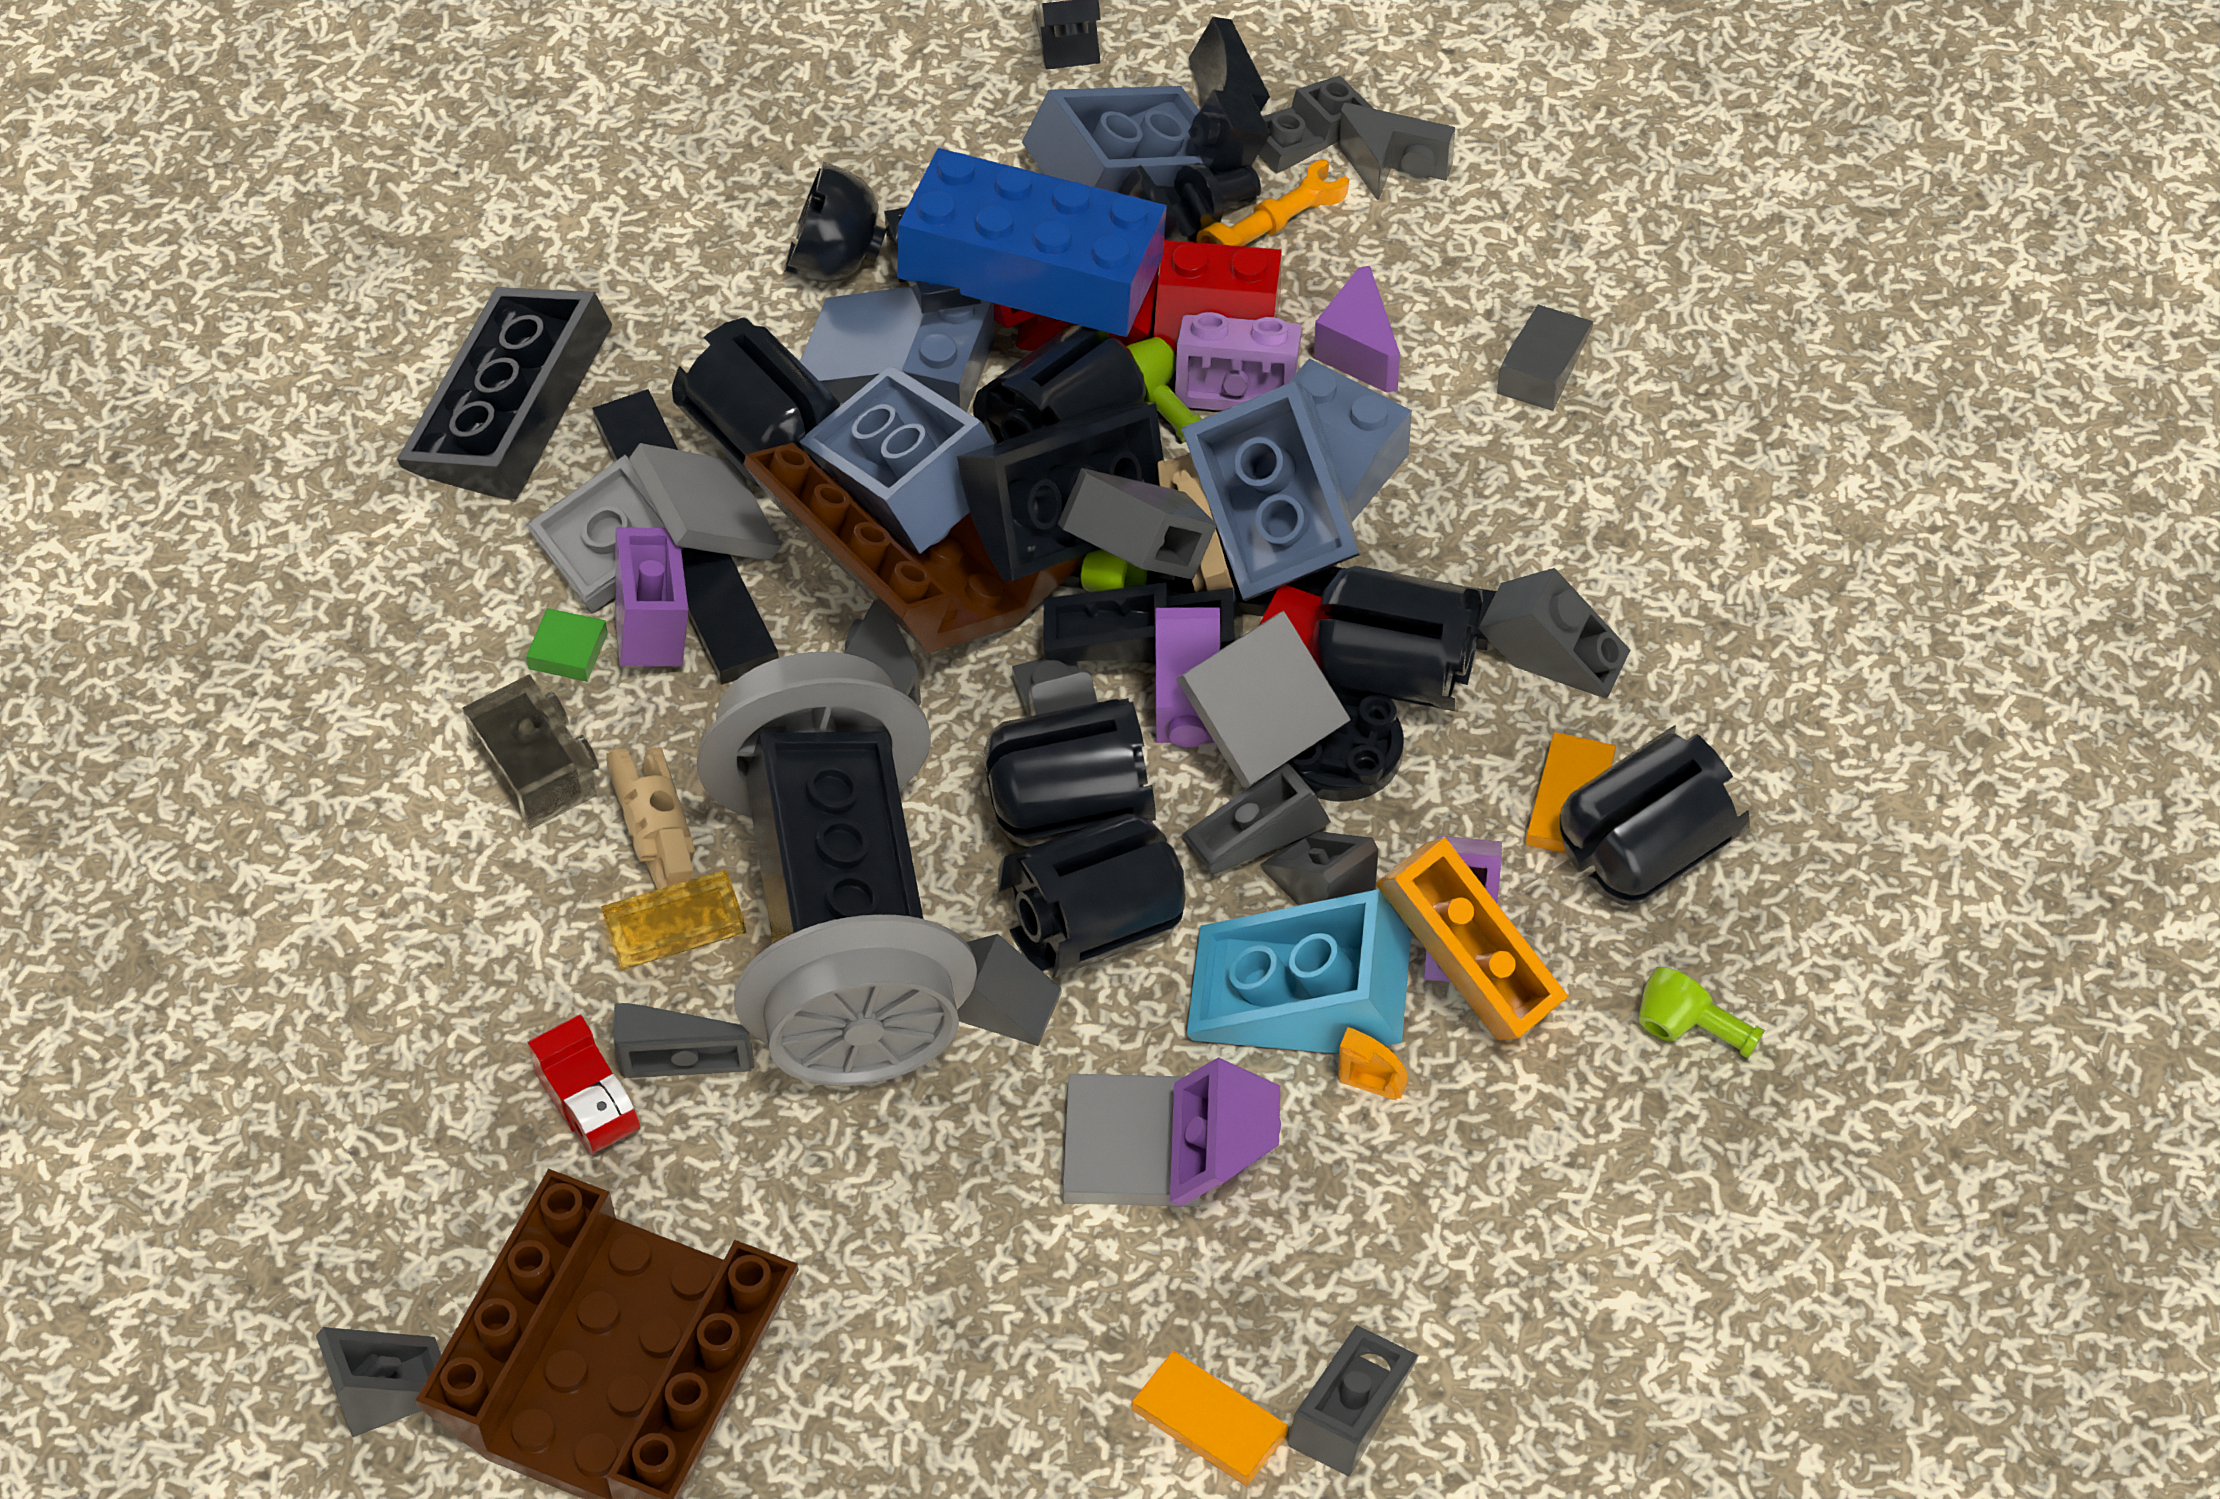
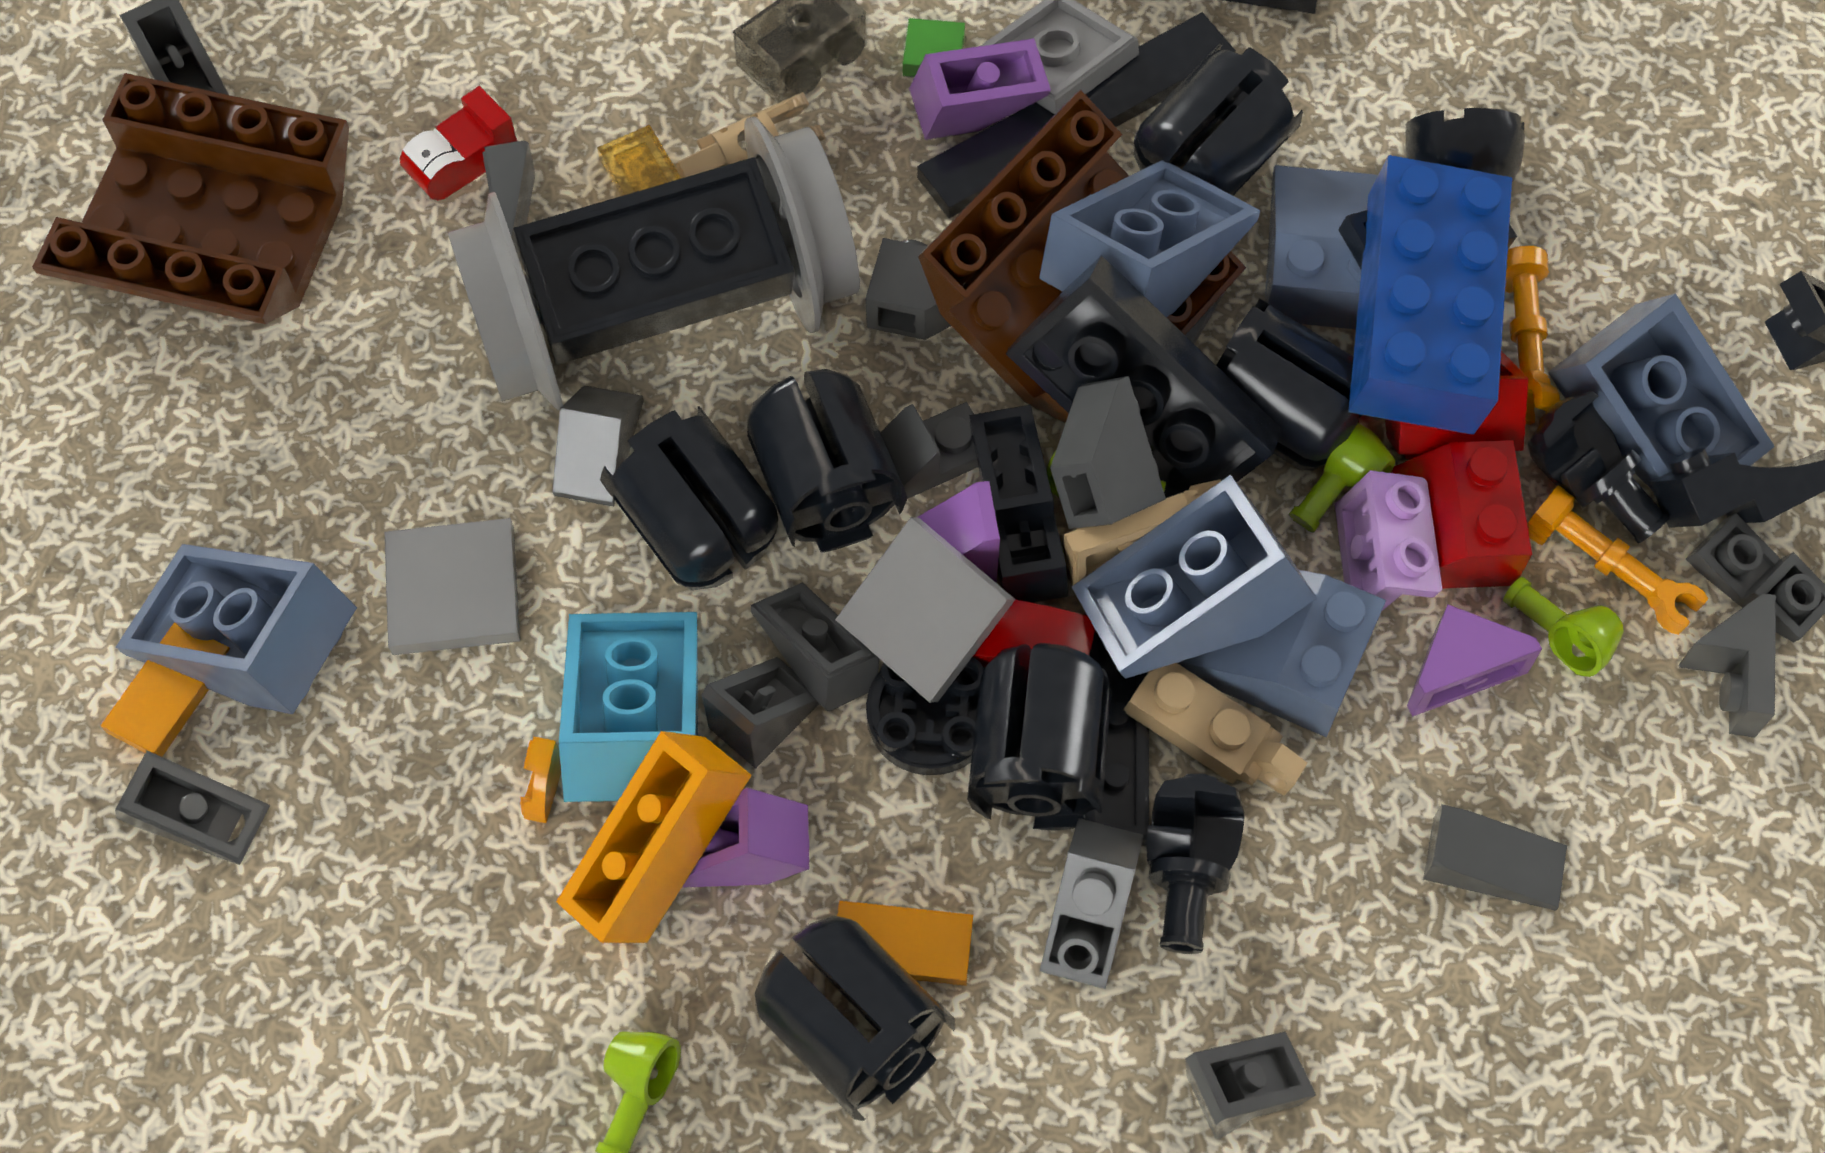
camera: 80 degrees right, 10 degrees up
light grey tile [629,443,781,560] -> none
medium lavender slope [1170,1057,1281,1207] -> none
none -> sand blue slope [116,544,357,714]
none -> tan hinge [1124,663,1307,796]
none -> black piece [1146,774,1244,954]
none -> dark grey slope [1185,1031,1316,1139]
none -> lime bar [1503,577,1624,677]

